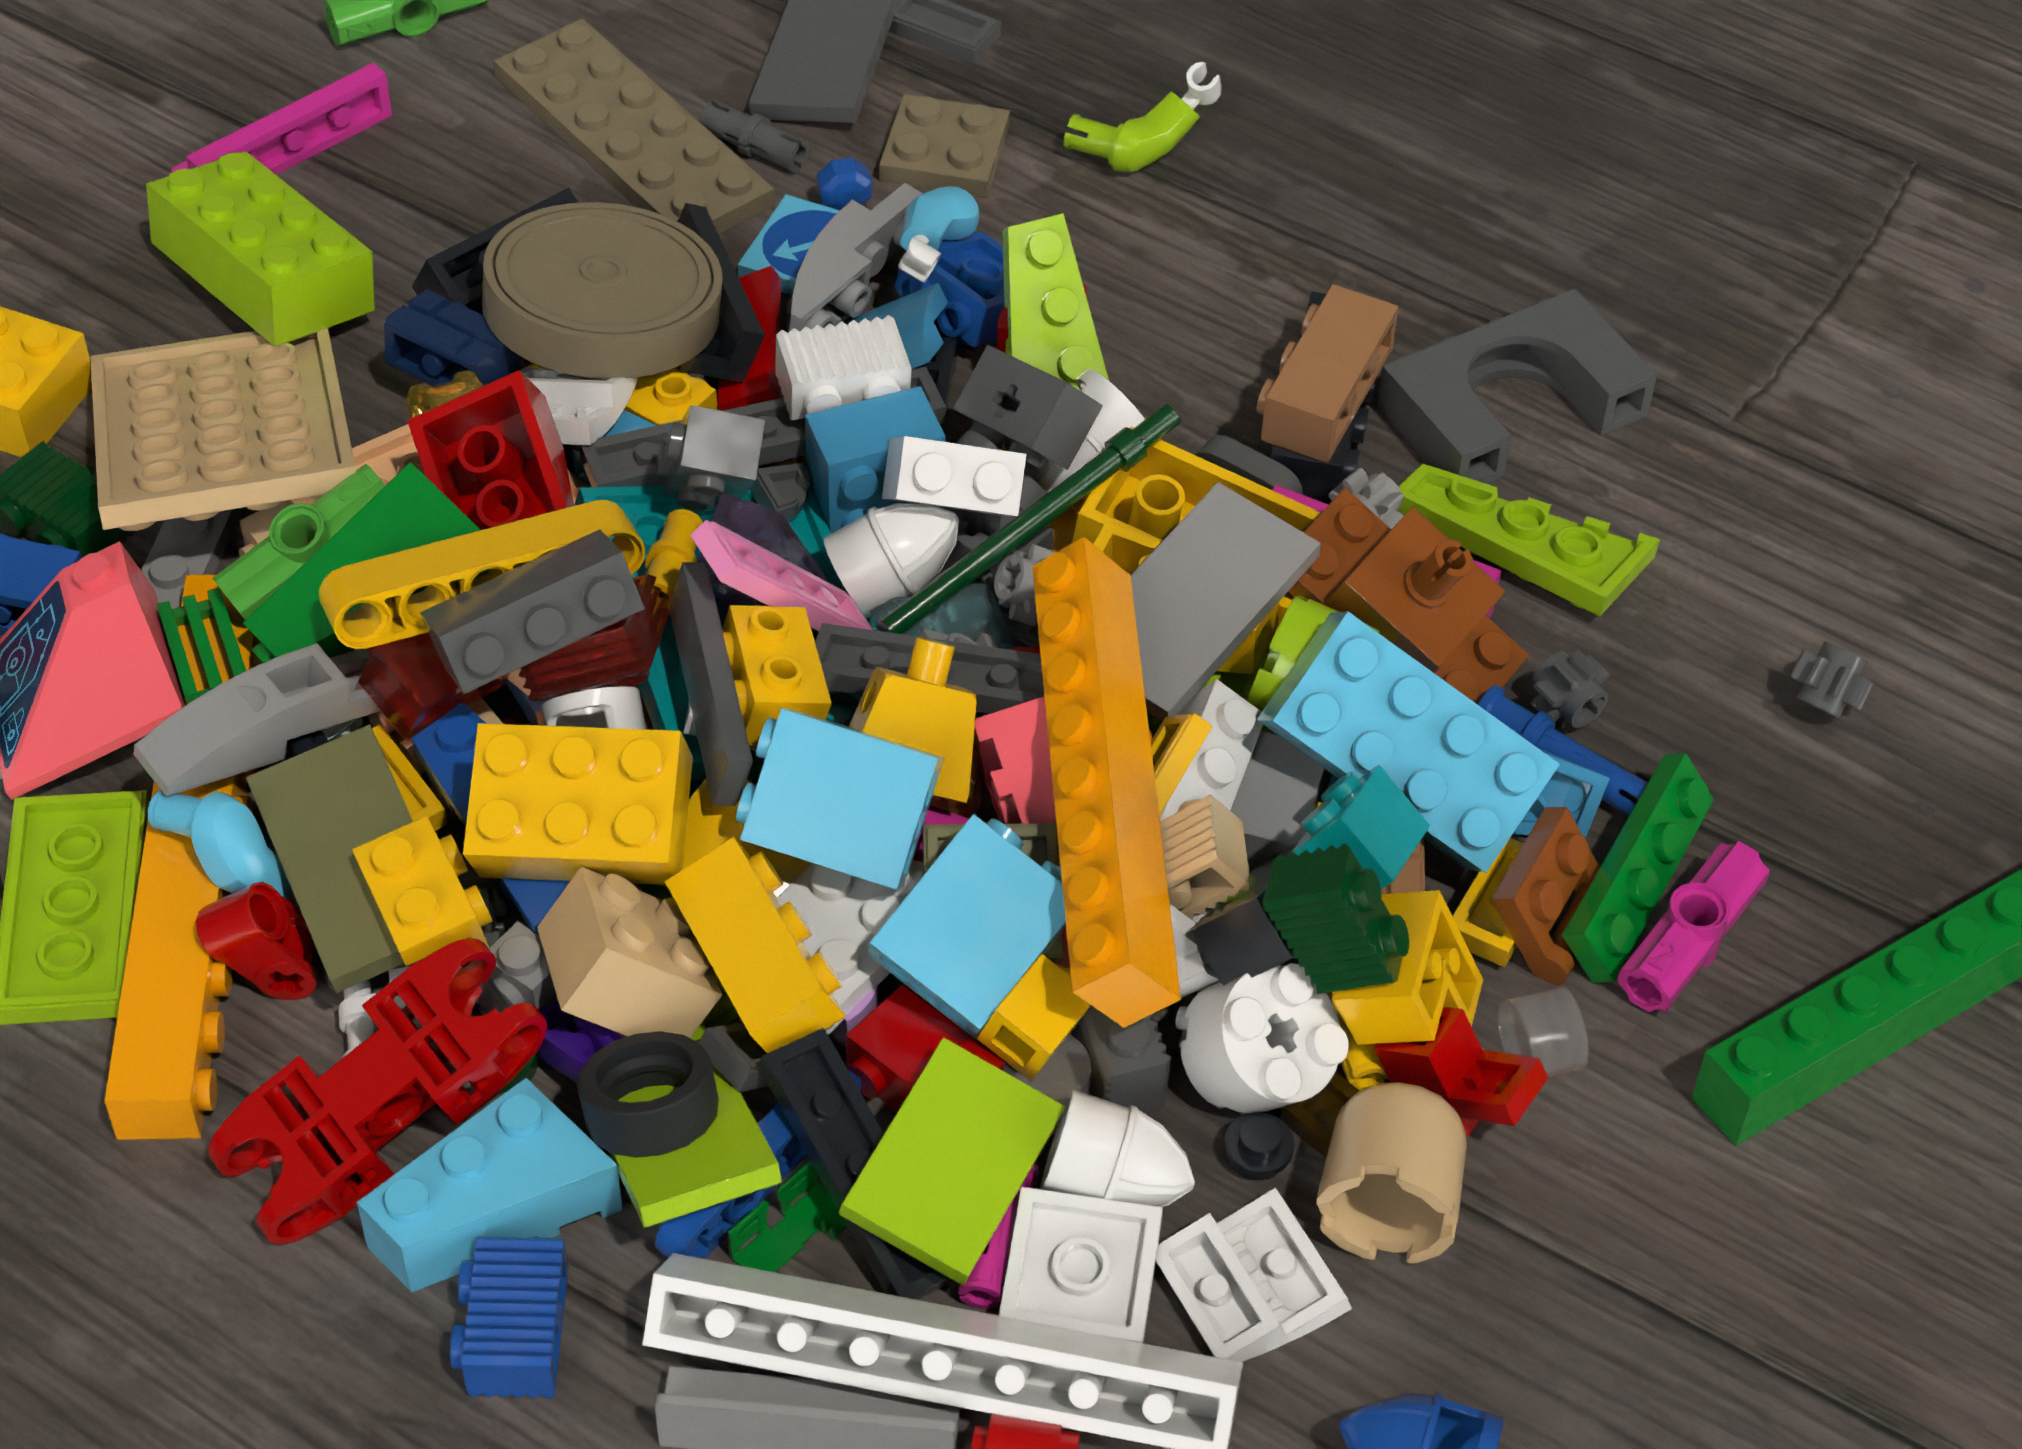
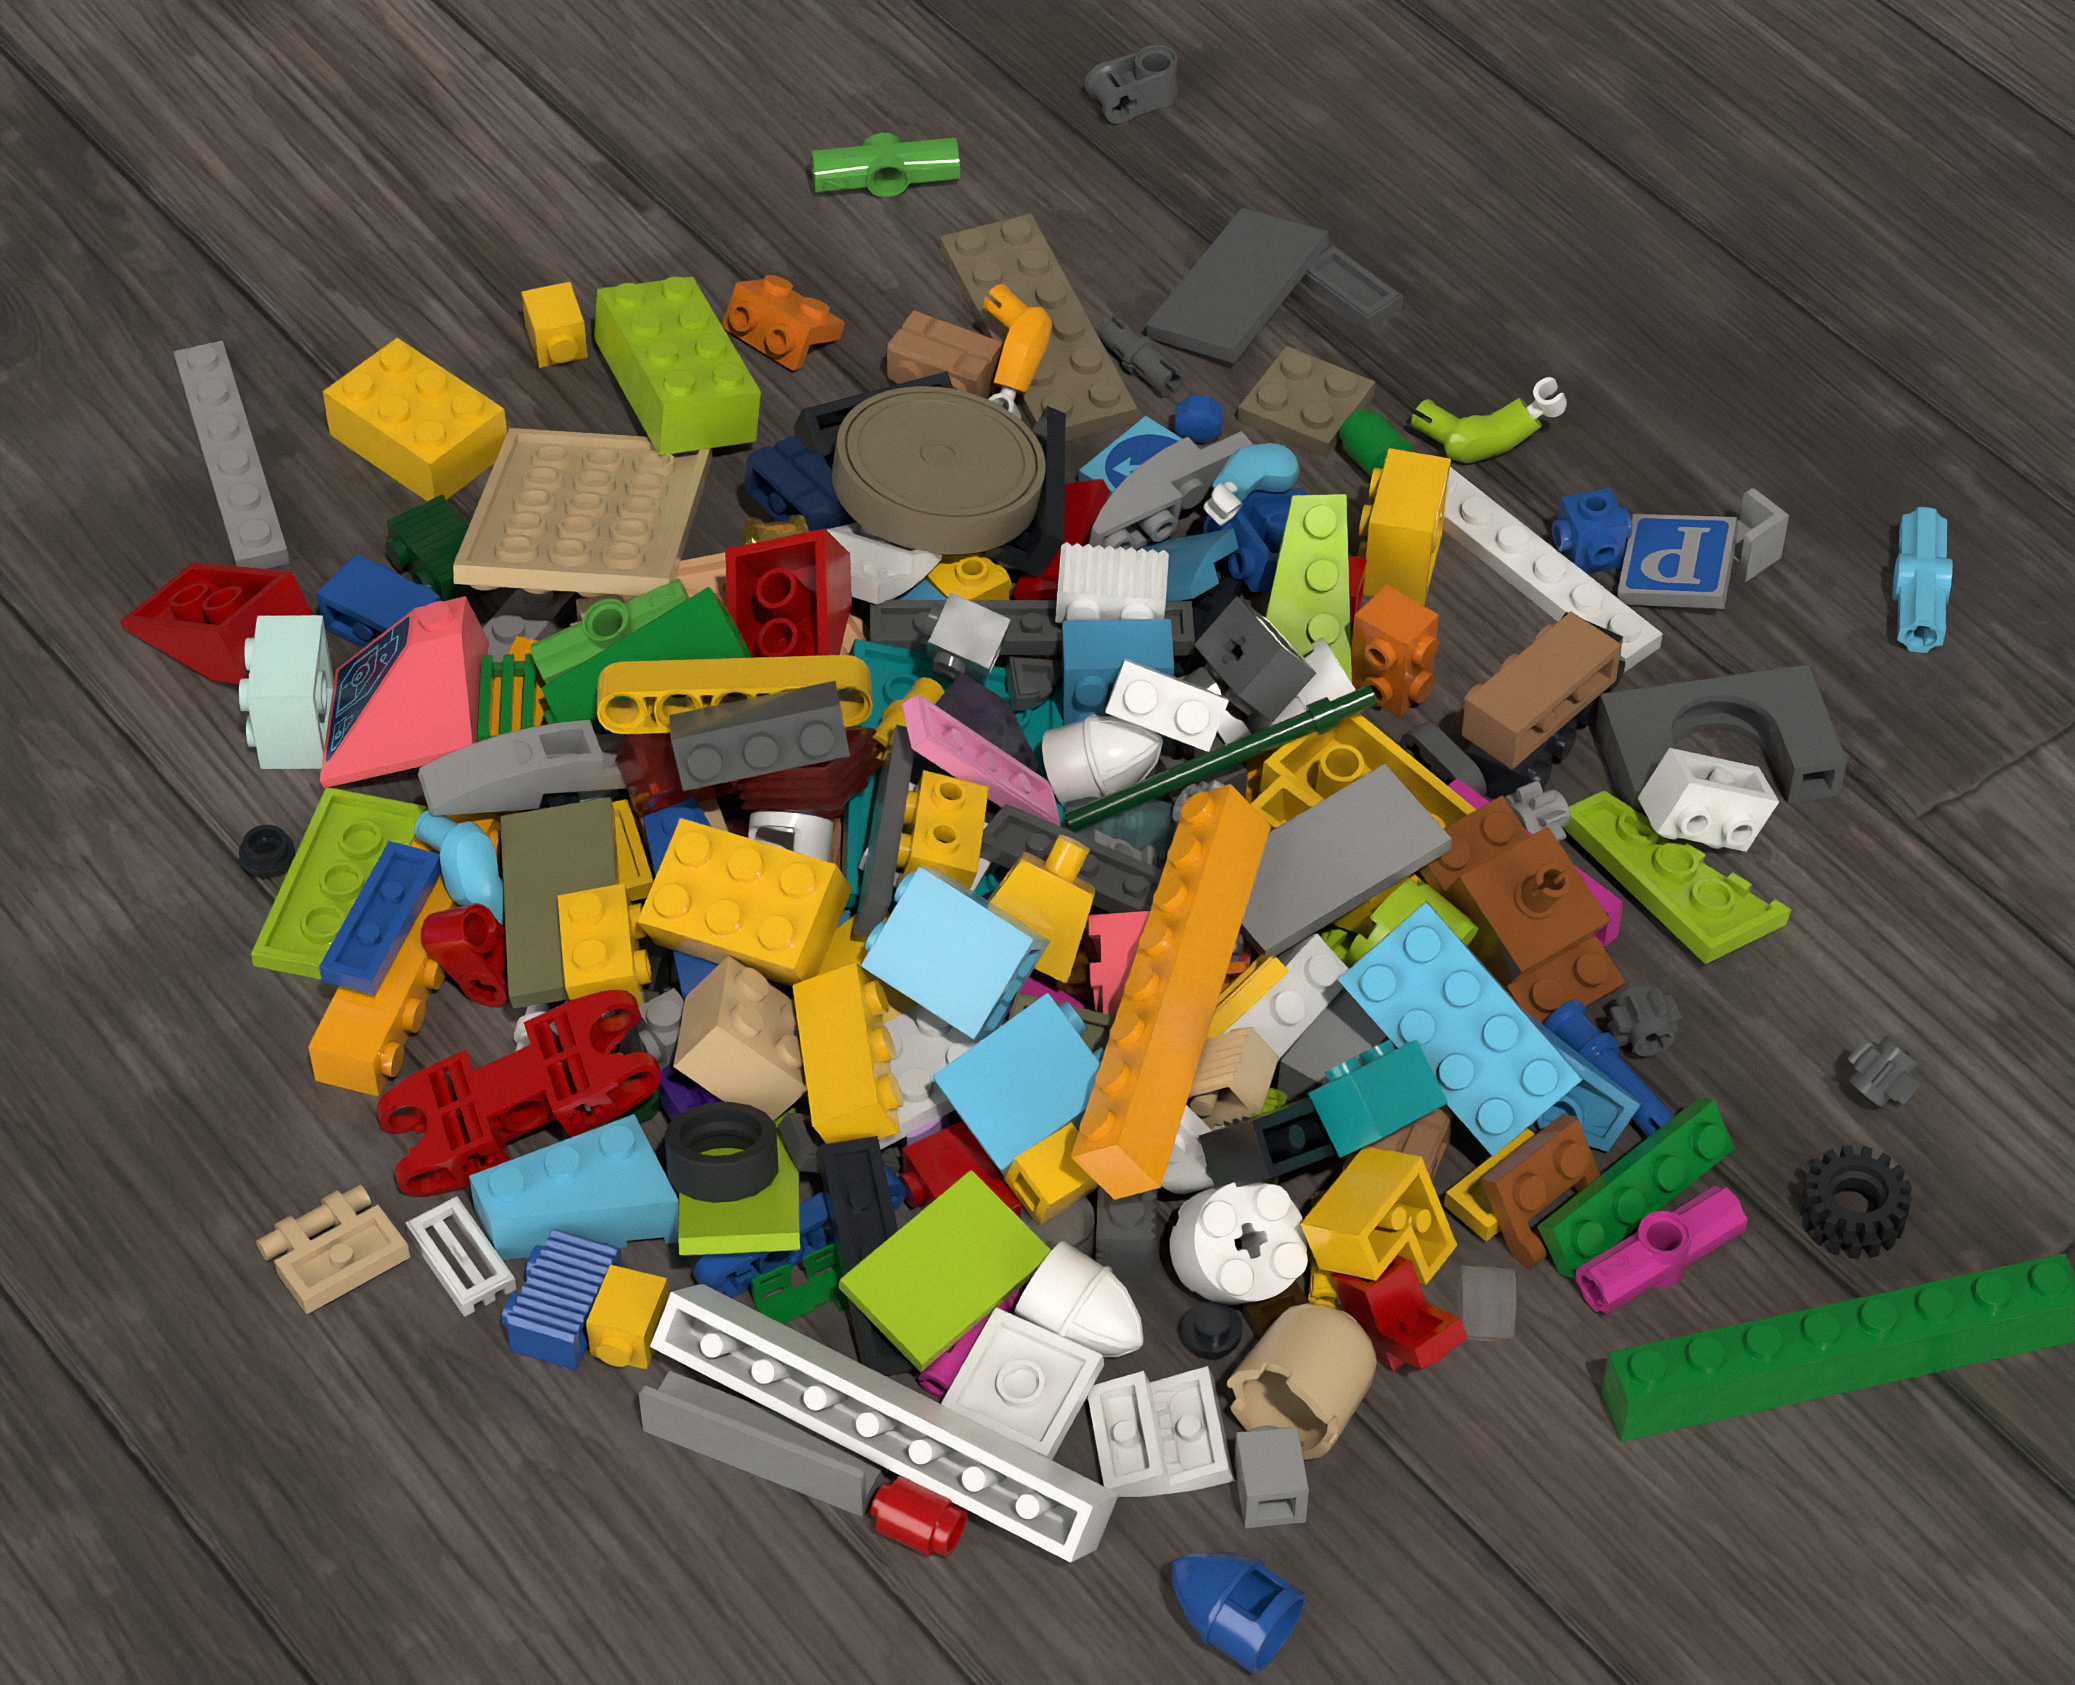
camera: 20 degrees right, 0 degrees up
dark pink panel [171,62,392,175] -> none
dark green brick [1263,843,1410,994] -> none
none -> tan plate [256,1184,410,1315]
none -> blue plate [319,841,442,996]
none -> white tile [405,1196,516,1317]
none -> yellow brick [521,282,588,368]
none -> yellow brick [586,1265,669,1370]
none -> orange bracket [722,275,846,371]
none -> medium nougat brick [887,310,1004,399]
none -> light orange arm [983,284,1052,419]
none -> light grey brick [1234,1425,1309,1528]
none -> green brick [1339,409,1413,478]
none -> orange brick [1351,584,1440,717]
none -> yellow brick [1357,448,1451,606]
none -> white plate [1444,467,1663,673]
none -> blue brick [1552,488,1632,574]
none -> tile [1617,514,1738,609]
none -> white brick [1638,748,1779,852]
none -> light grey panel [1731,488,1789,583]
none -> black tyre [1799,1145,1912,1259]
none -> medium azure piece [1892,507,1953,653]

